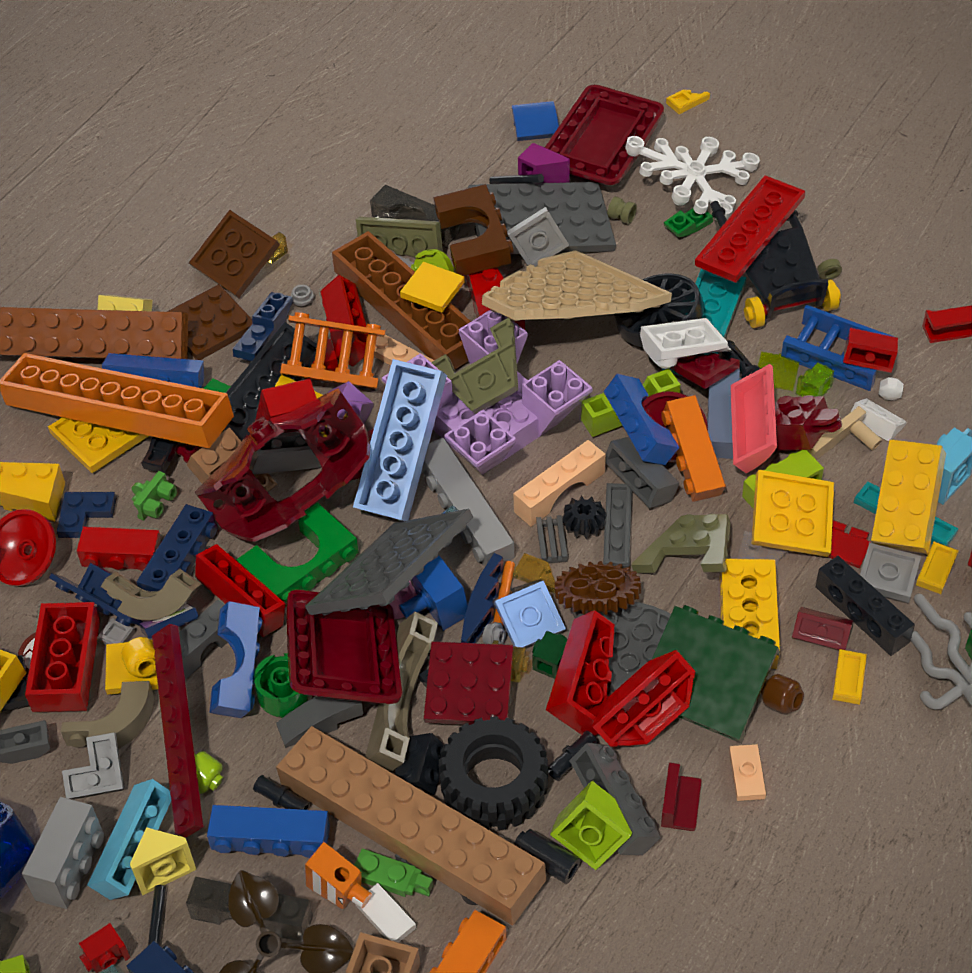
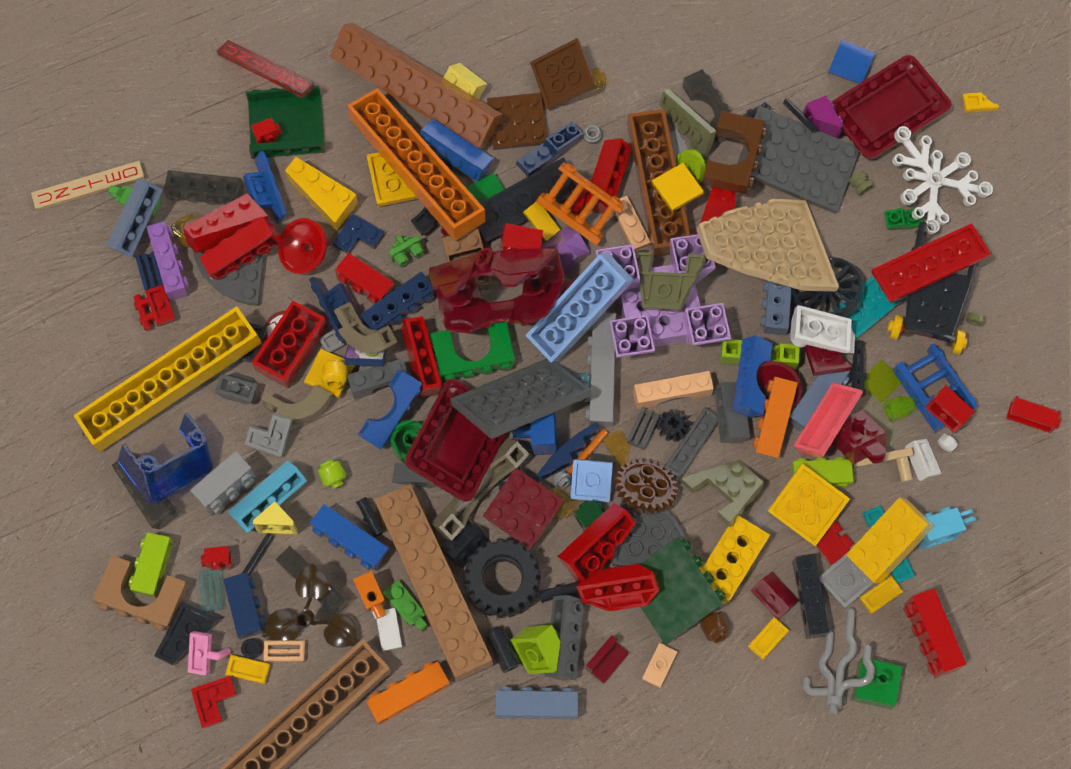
camera: 25 degrees right, 20 degrees up
dark red plate [152,624,204,838] -> none
light grey plate [507,207,569,267] -> none
none -> sand blue brick [495,687,578,719]
none -> sand blue brick [760,280,791,336]

